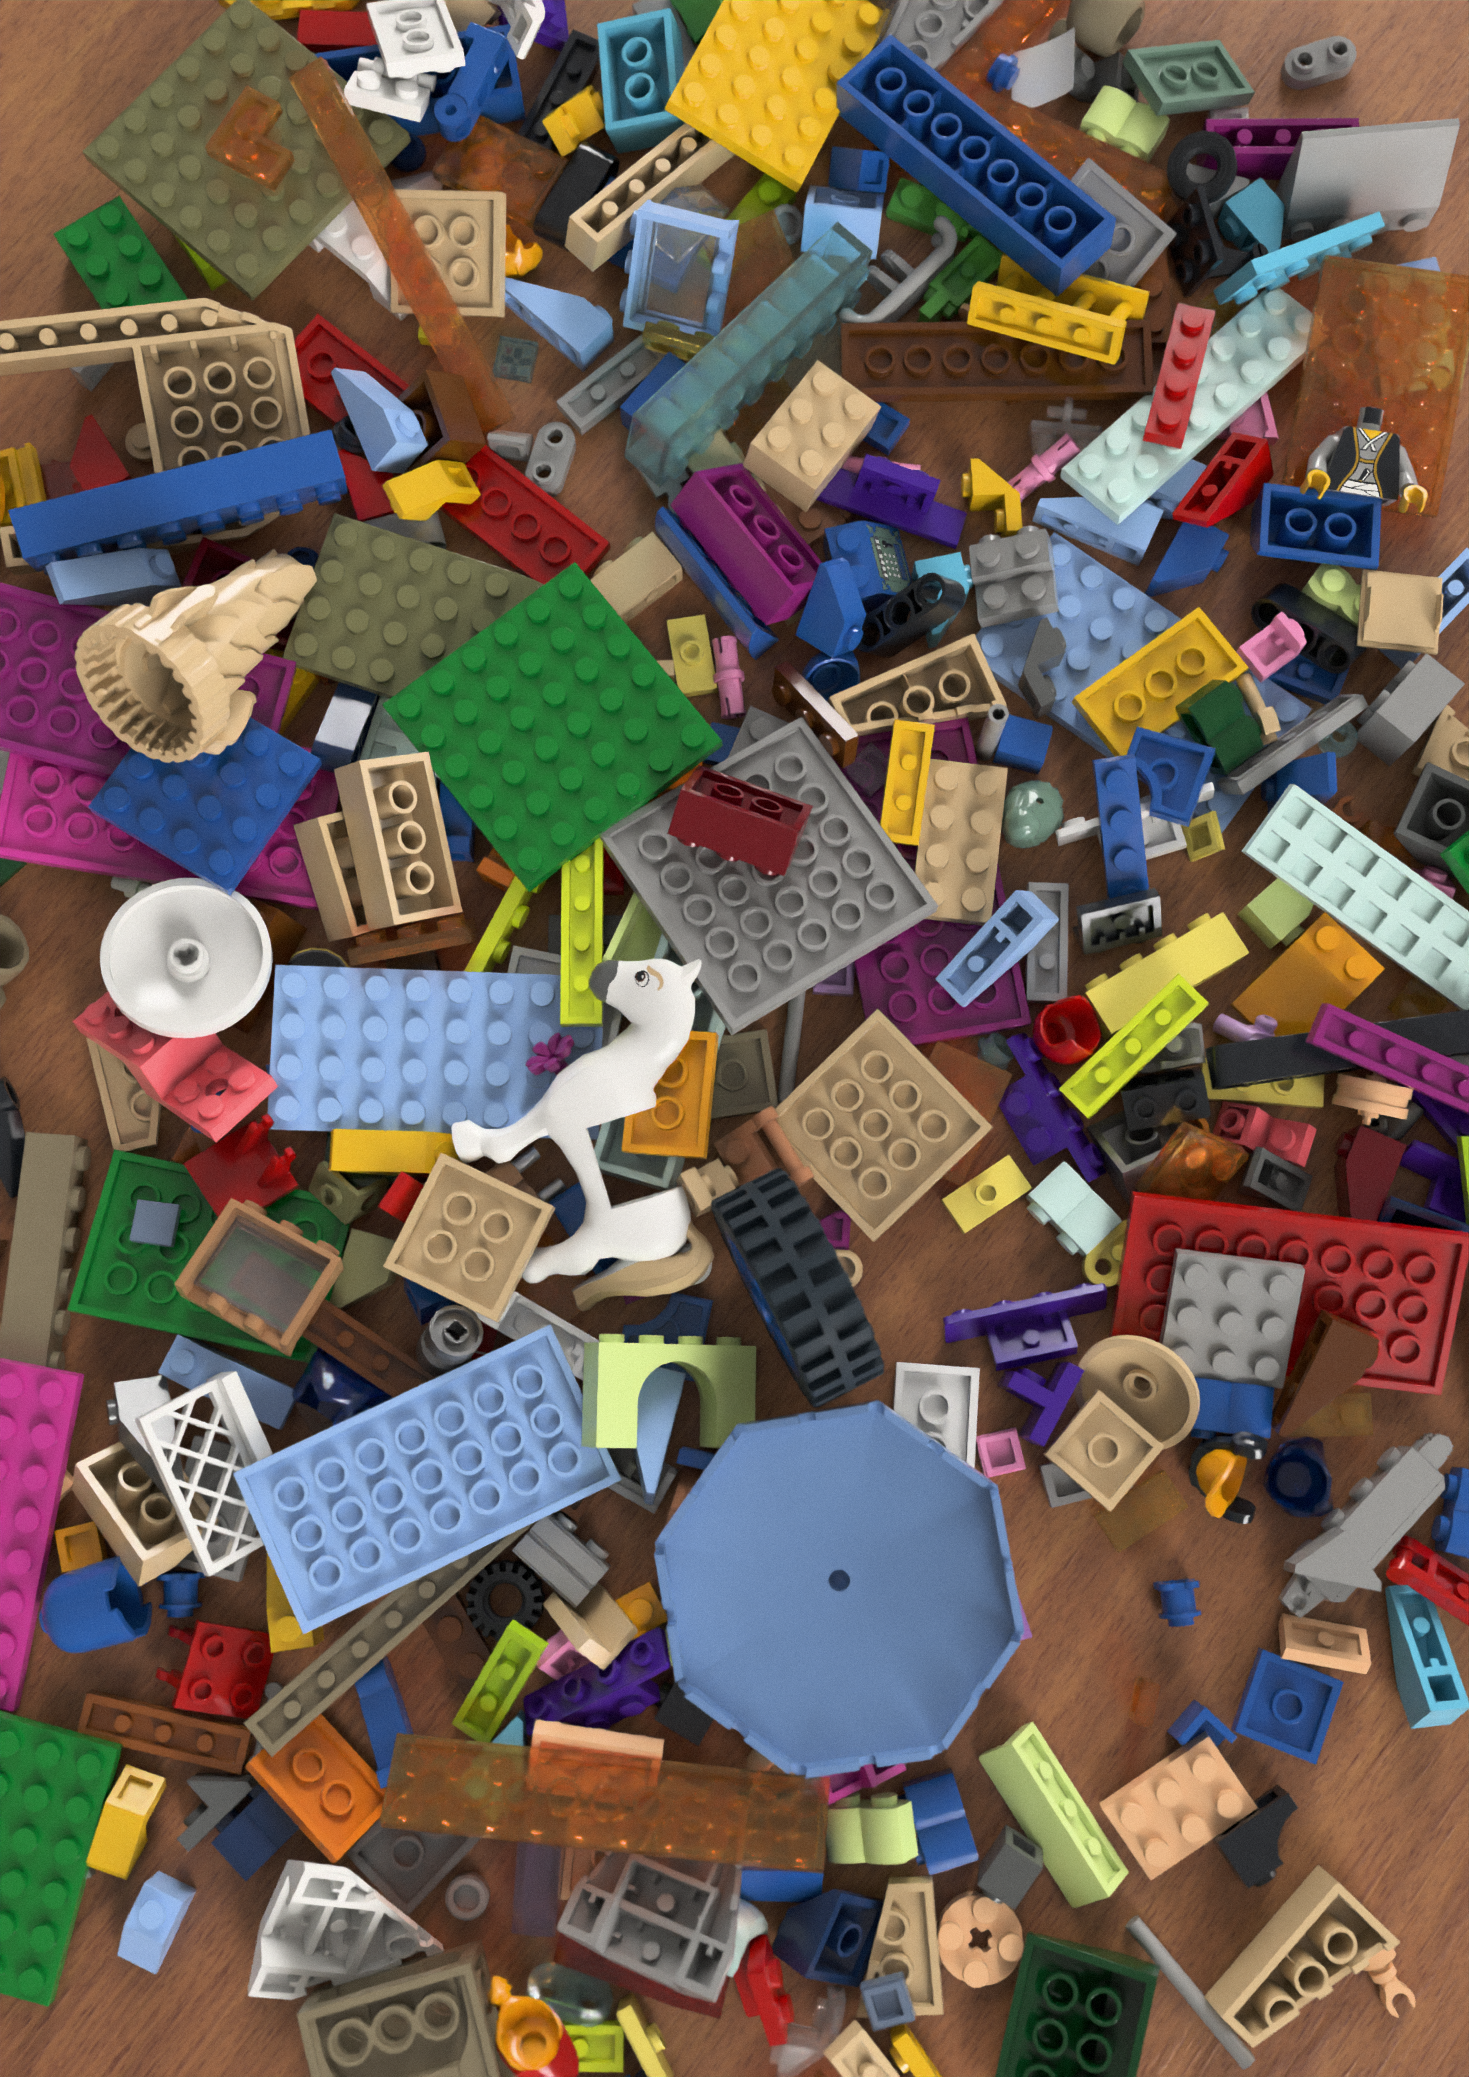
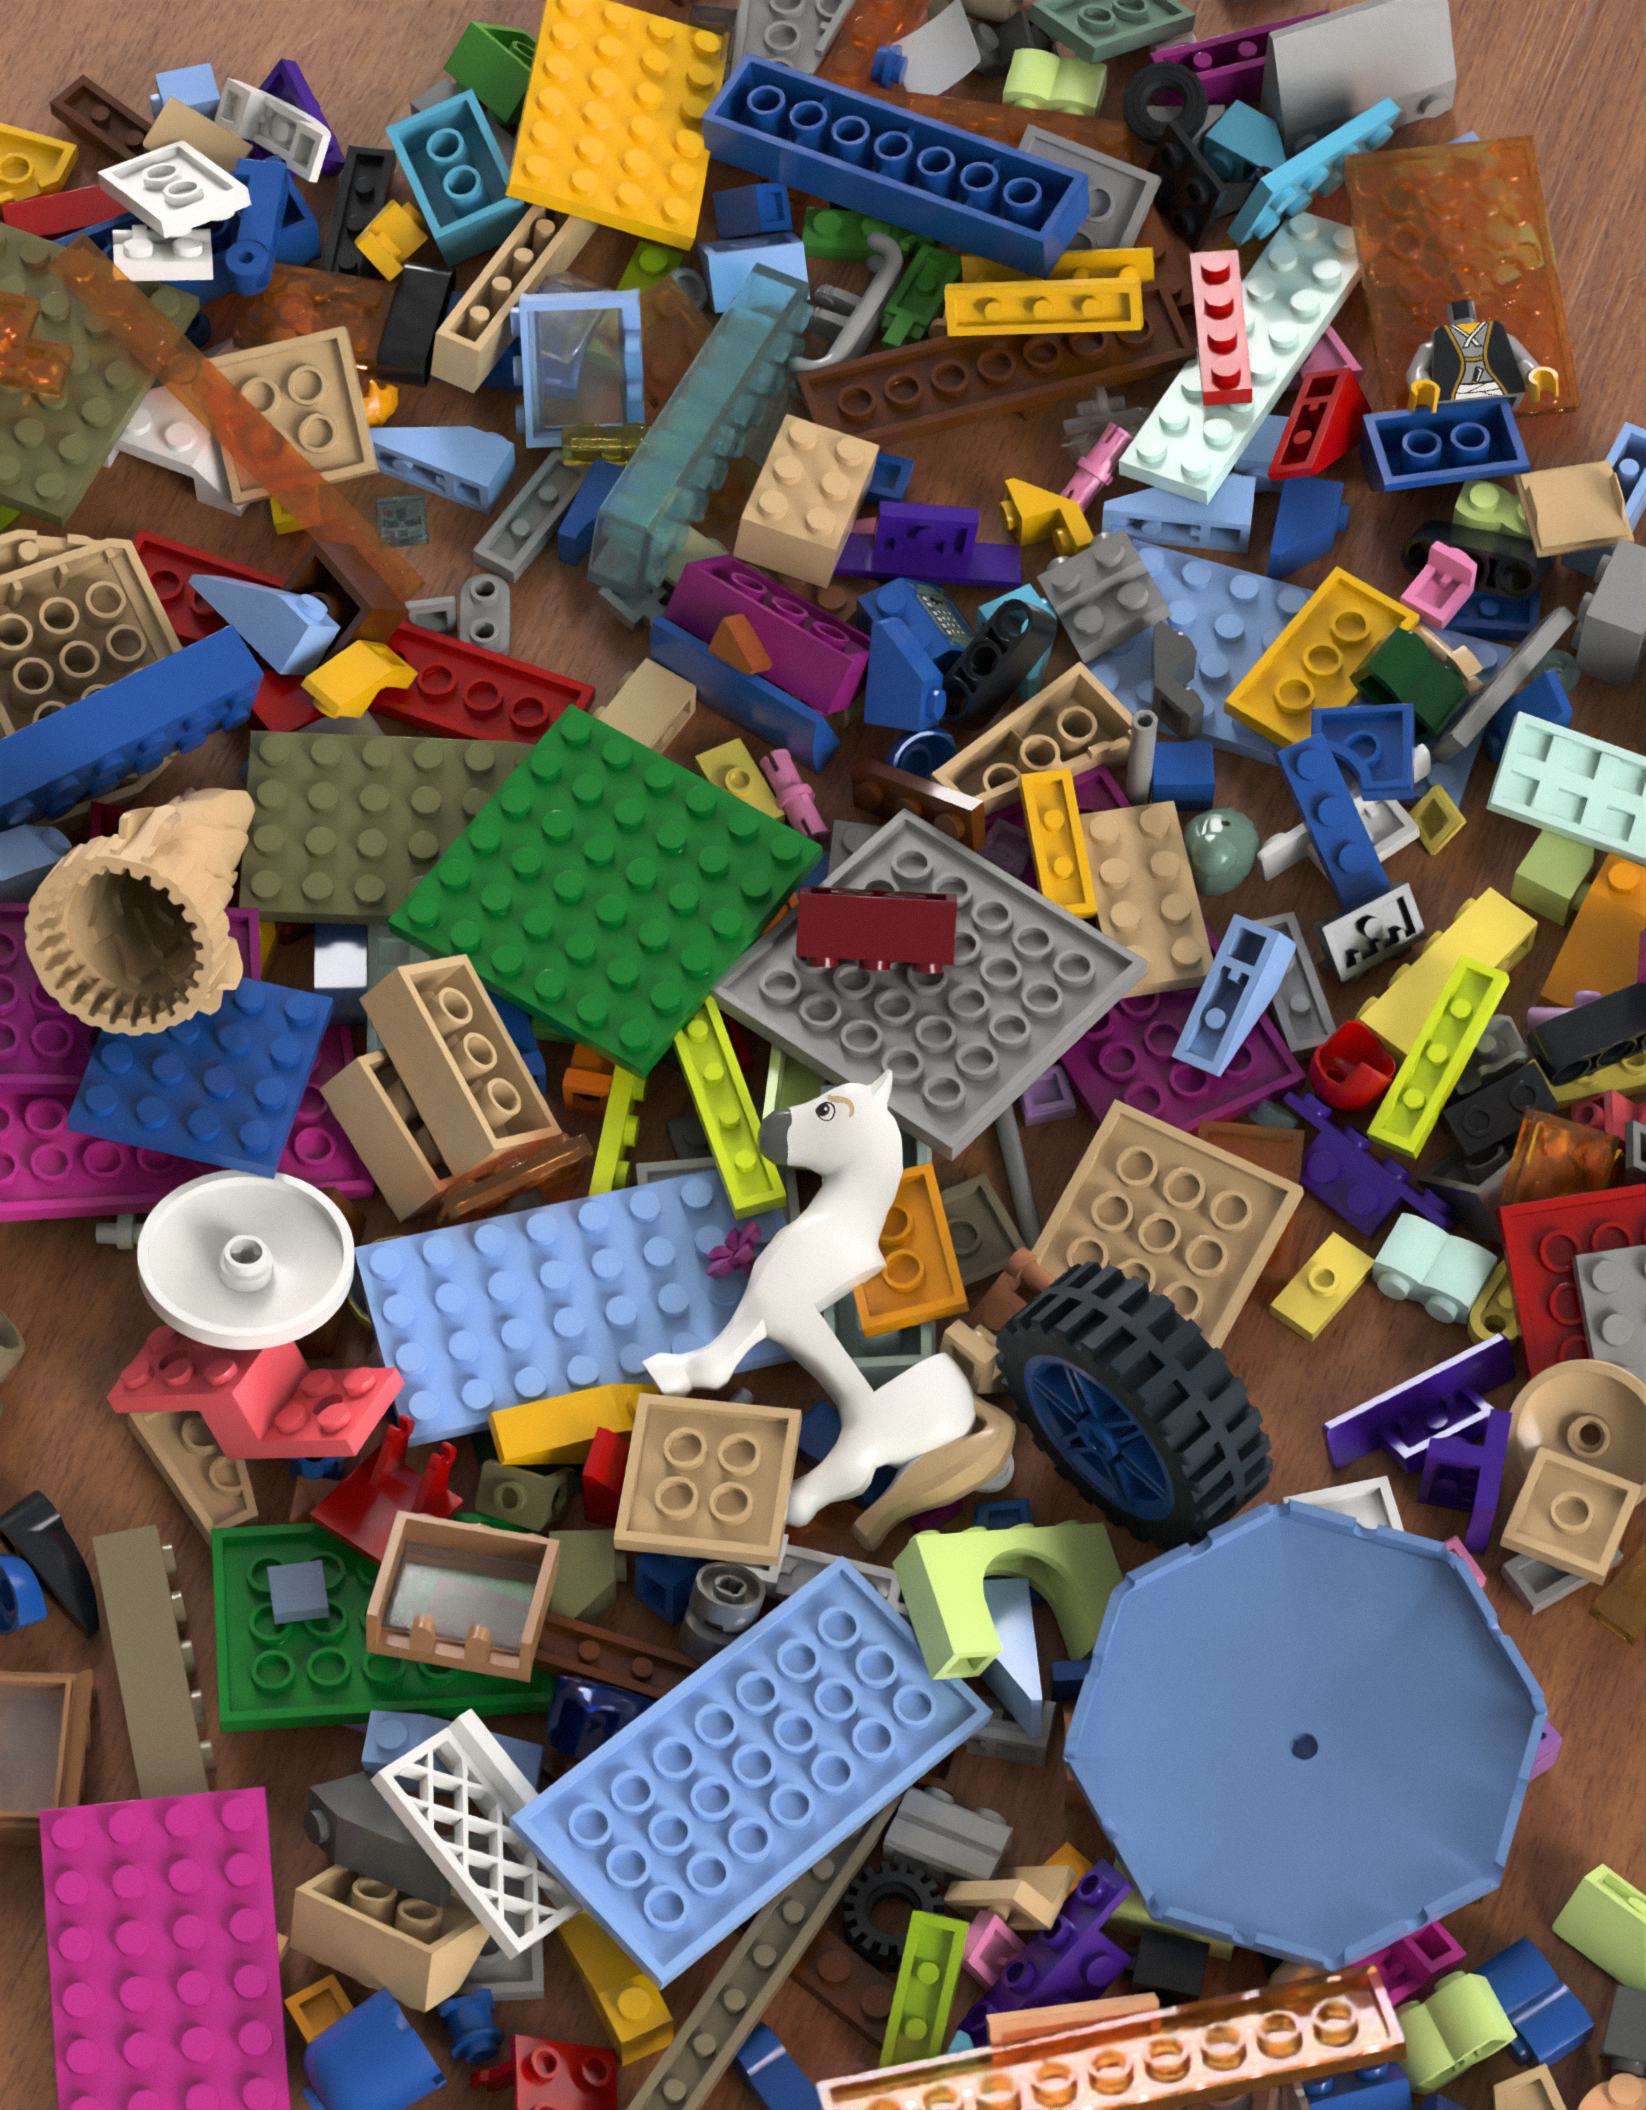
camera: 20 degrees left, 20 degrees down
none -> dark orange slope [707,613,773,676]

